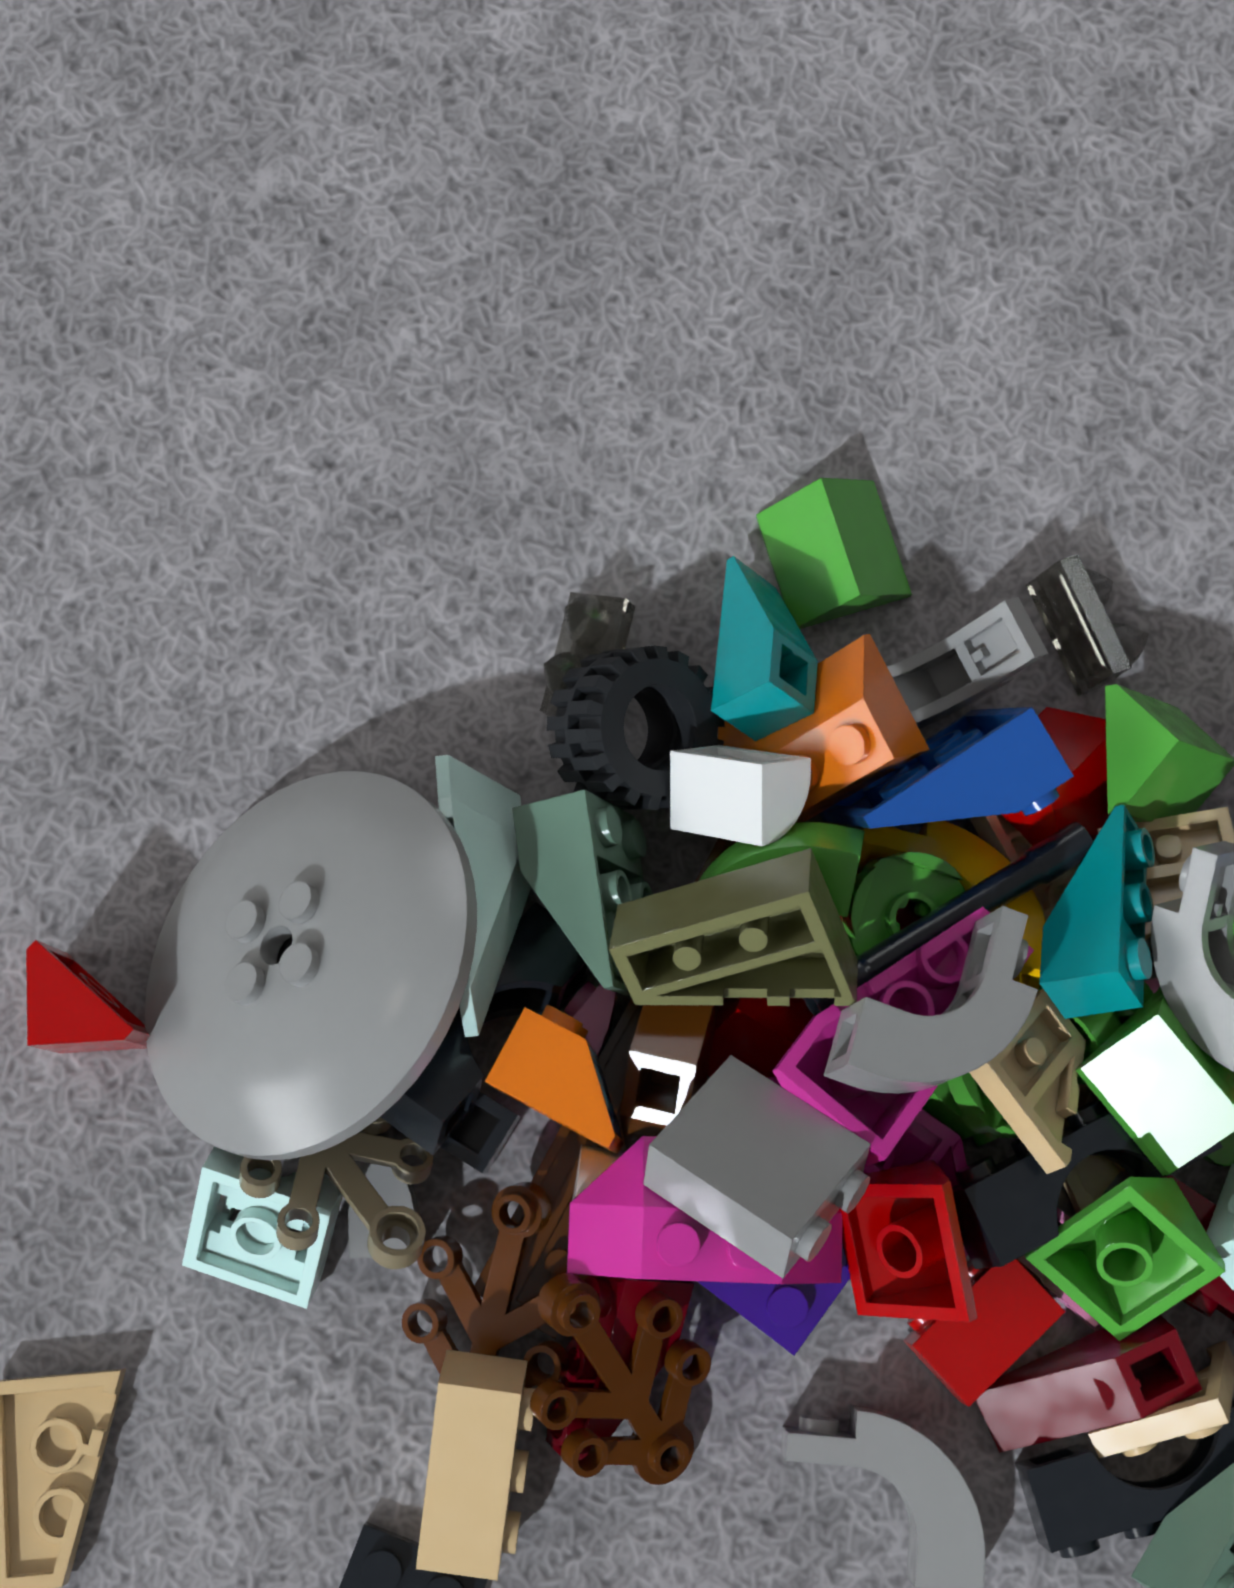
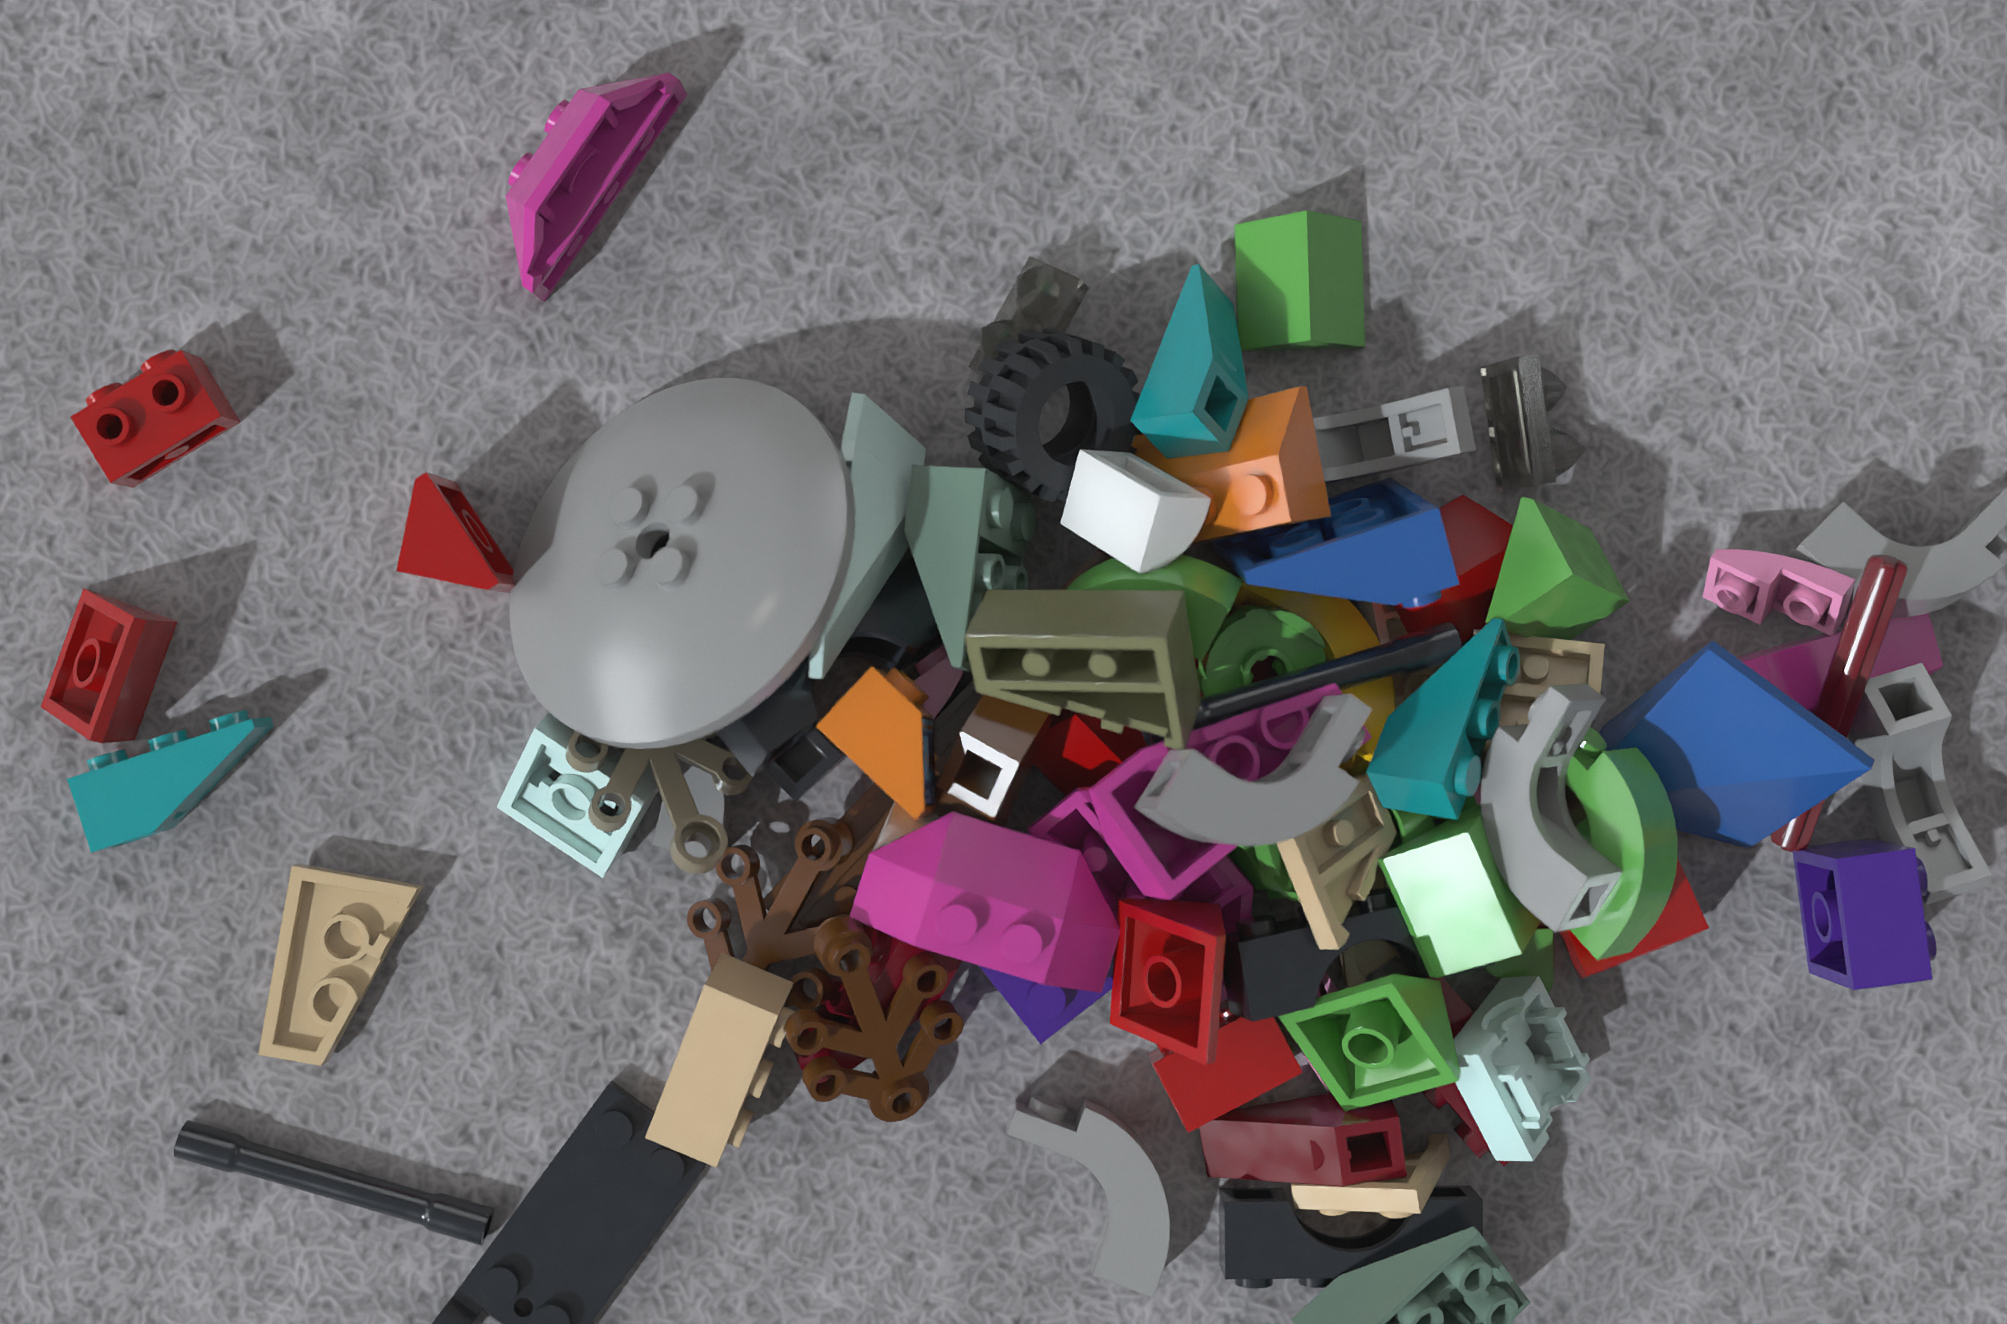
camera: 20 degrees right, 10 degrees up
light grey brick [643,1055,871,1279] -> none
none -> dark pink wedge [505,73,687,302]

